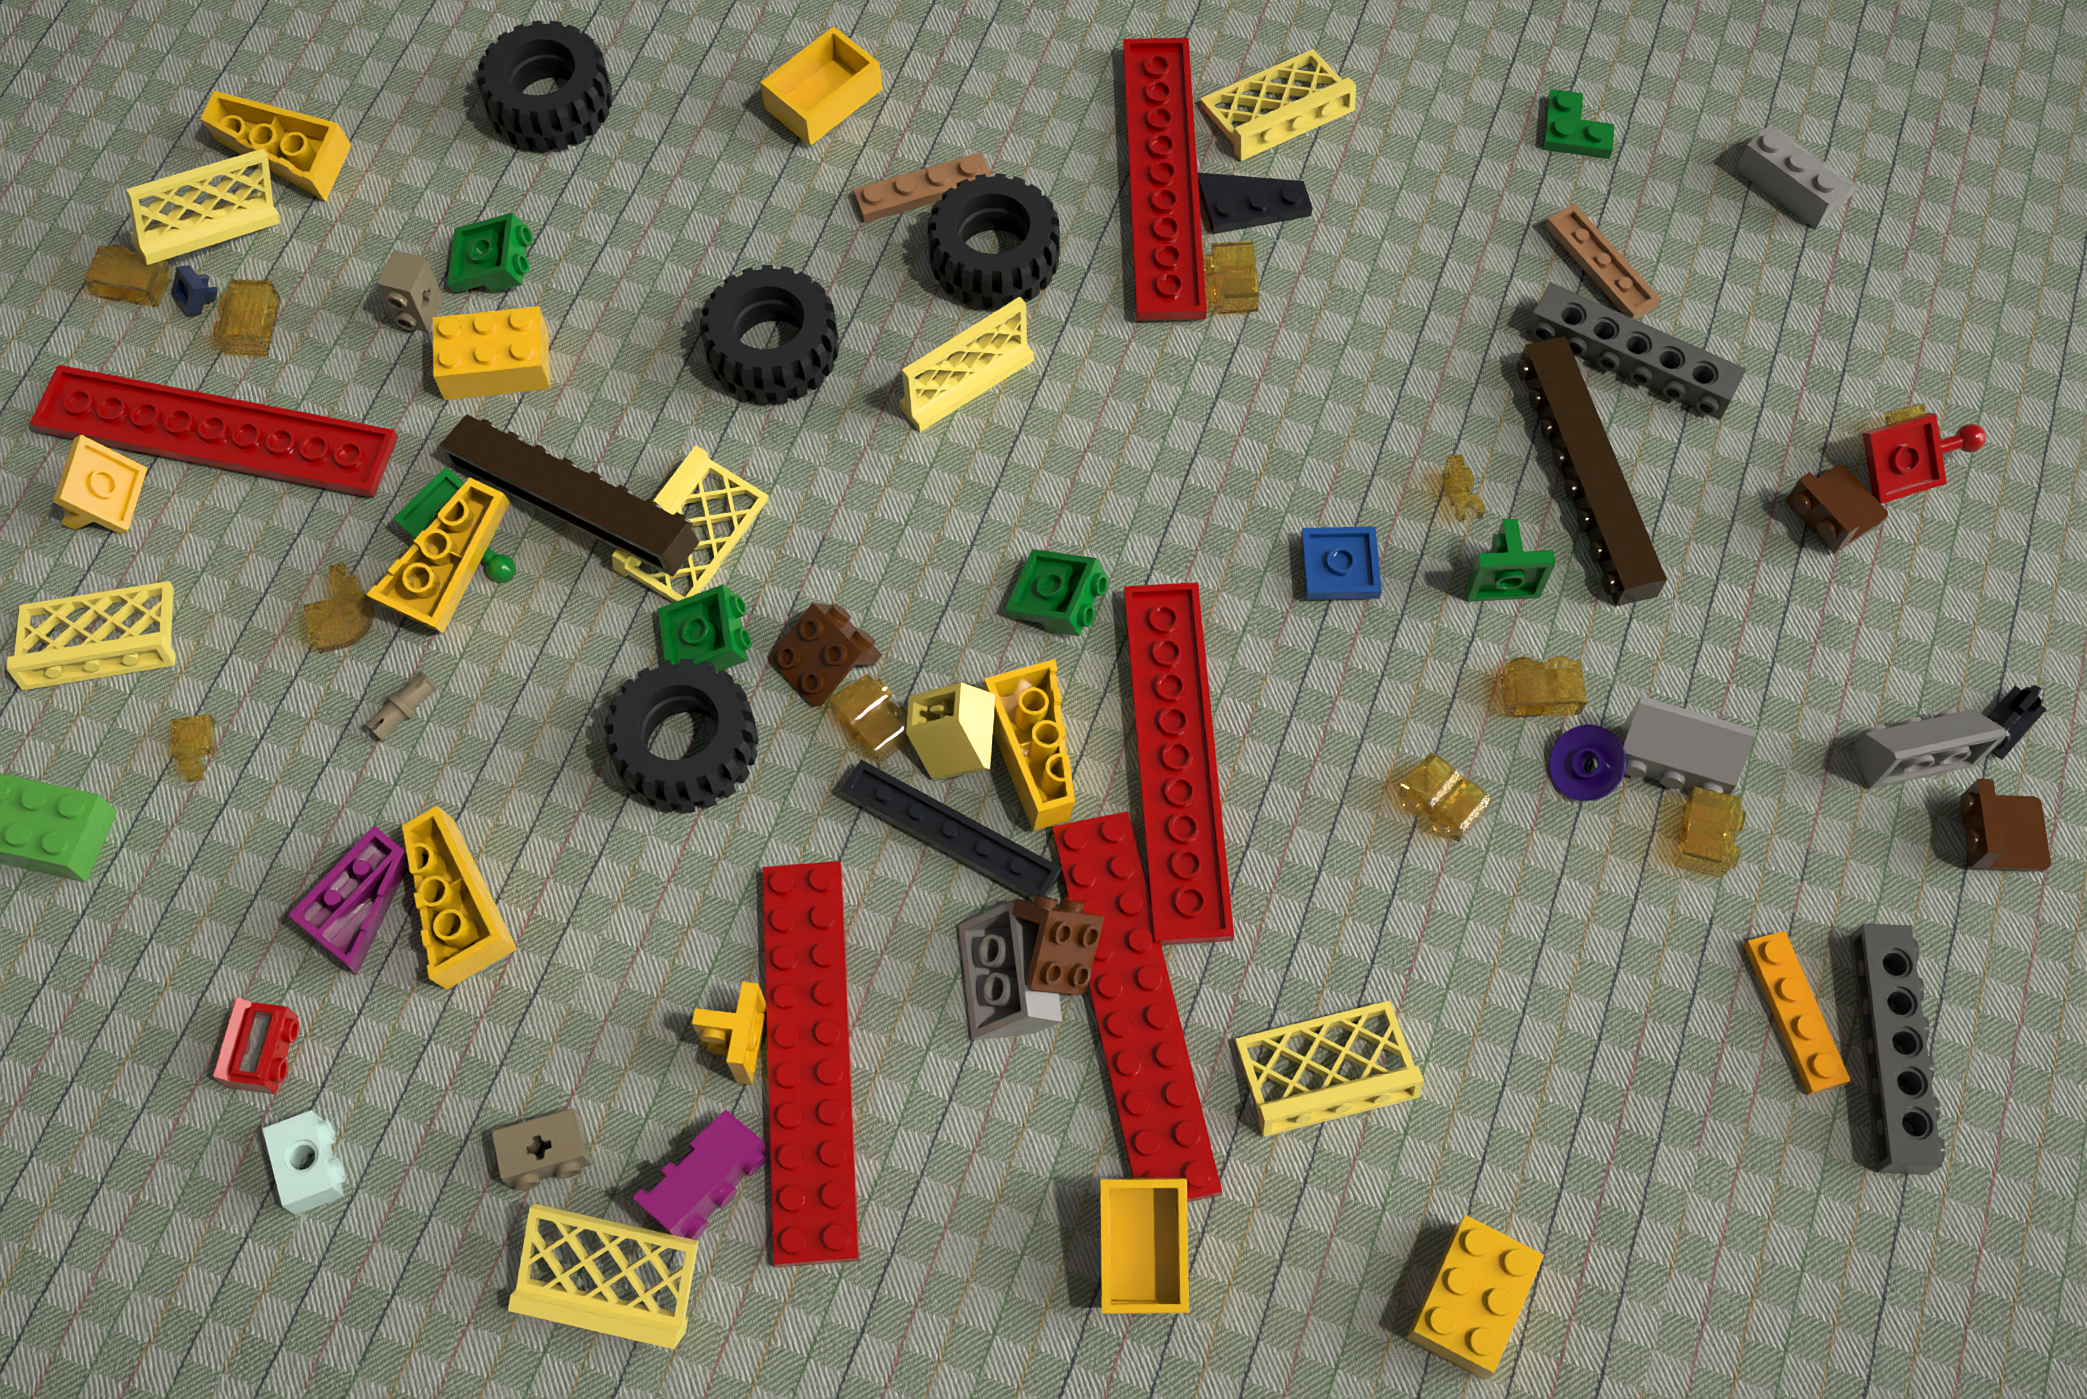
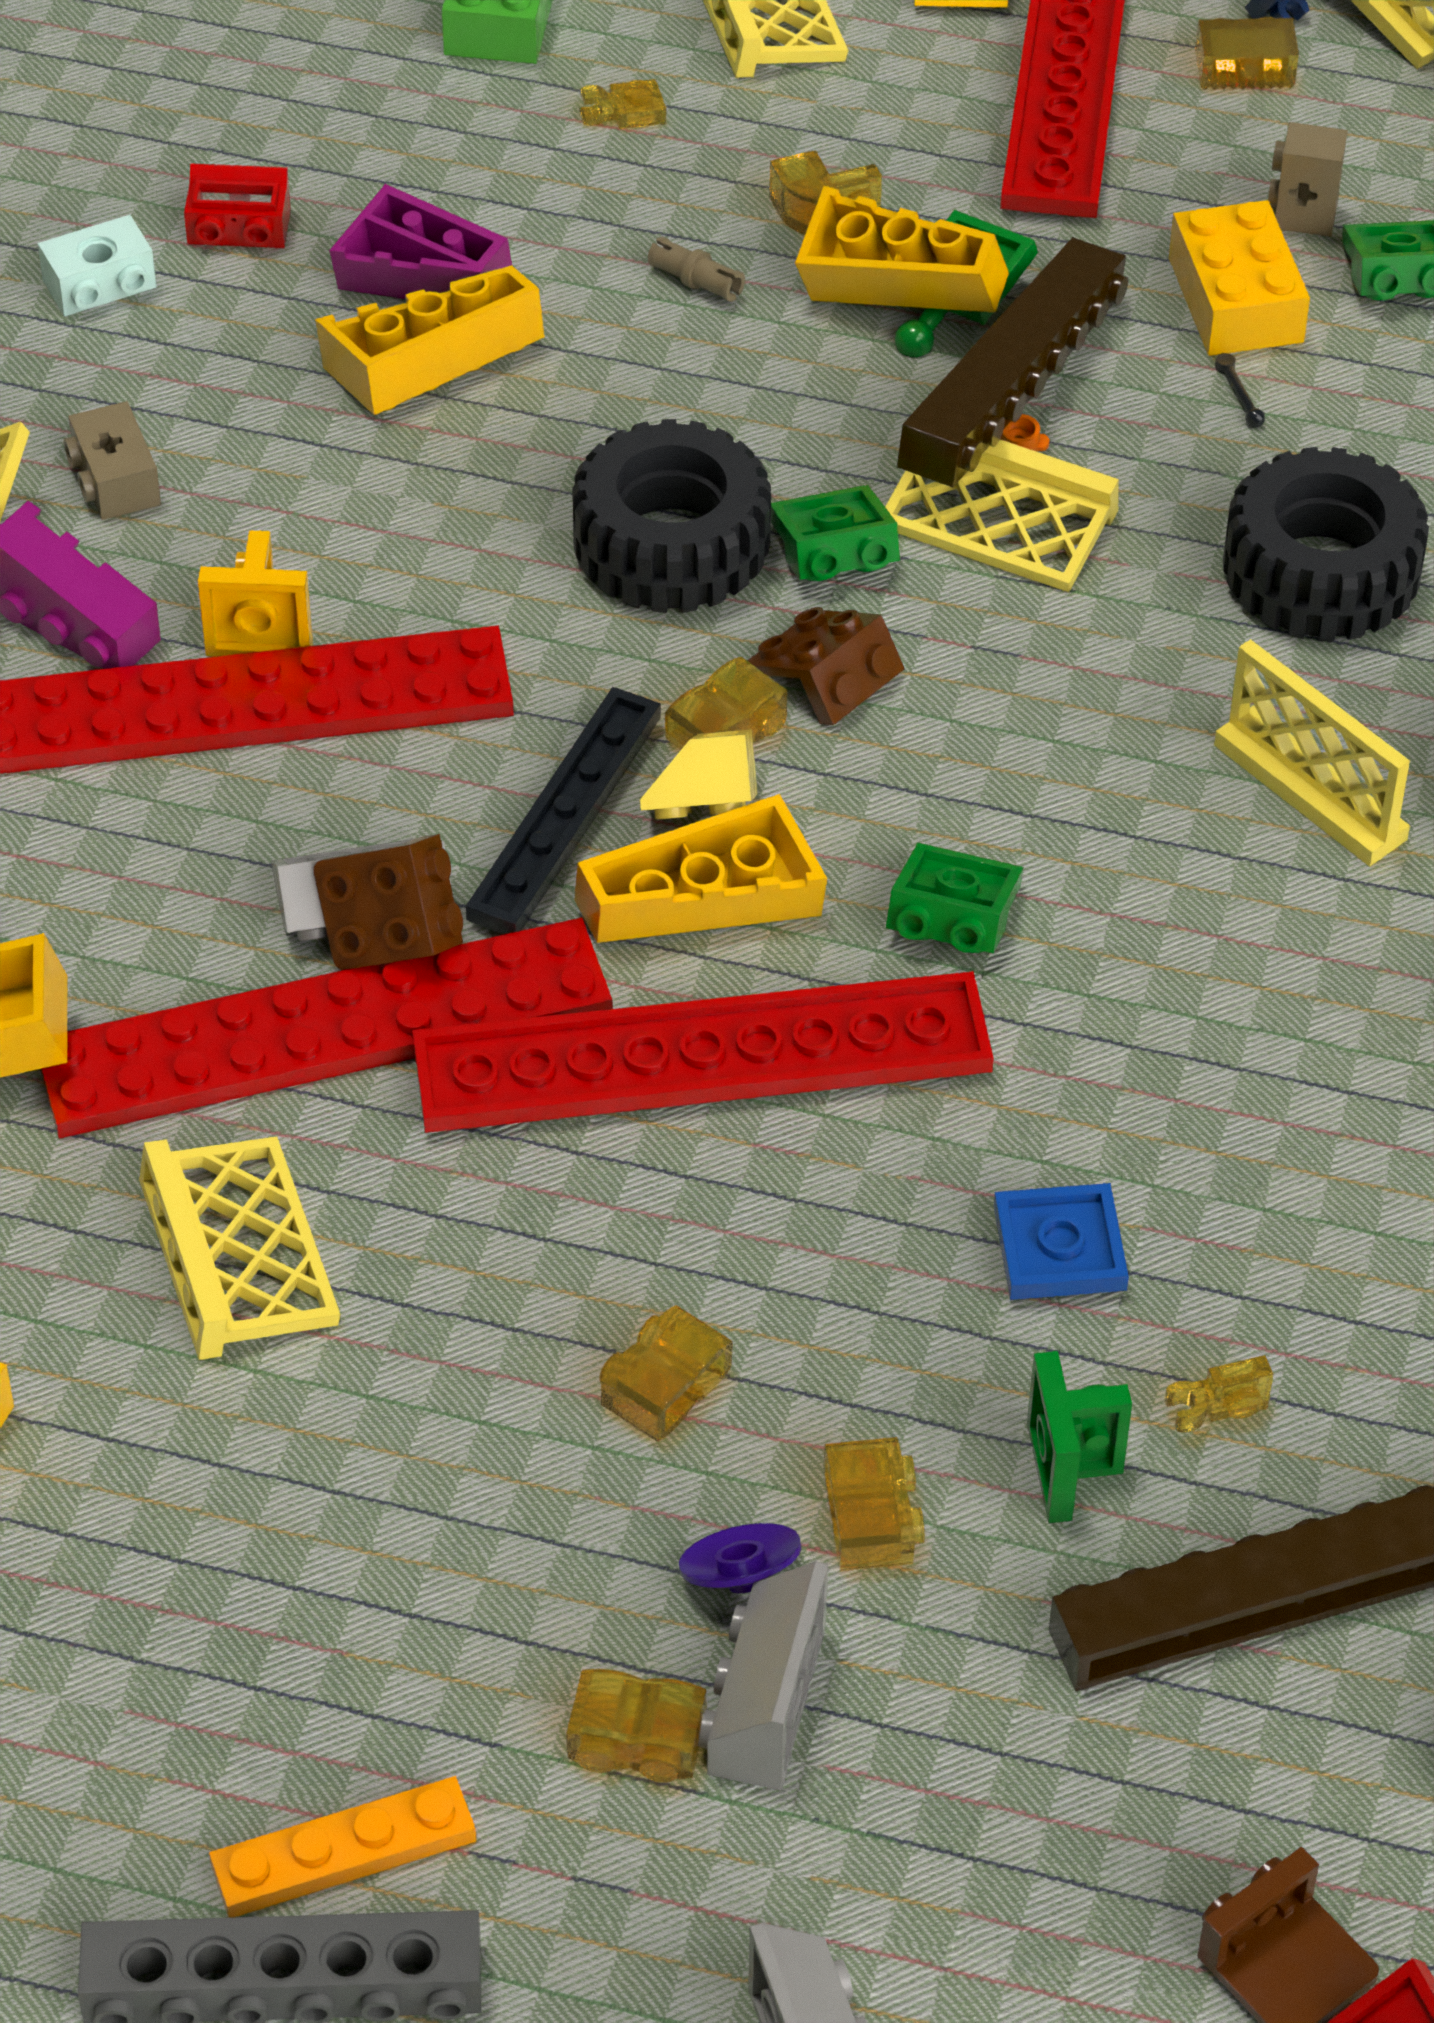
camera: 85 degrees right, 15 degrees down
none -> black hinge [1215,353,1265,428]

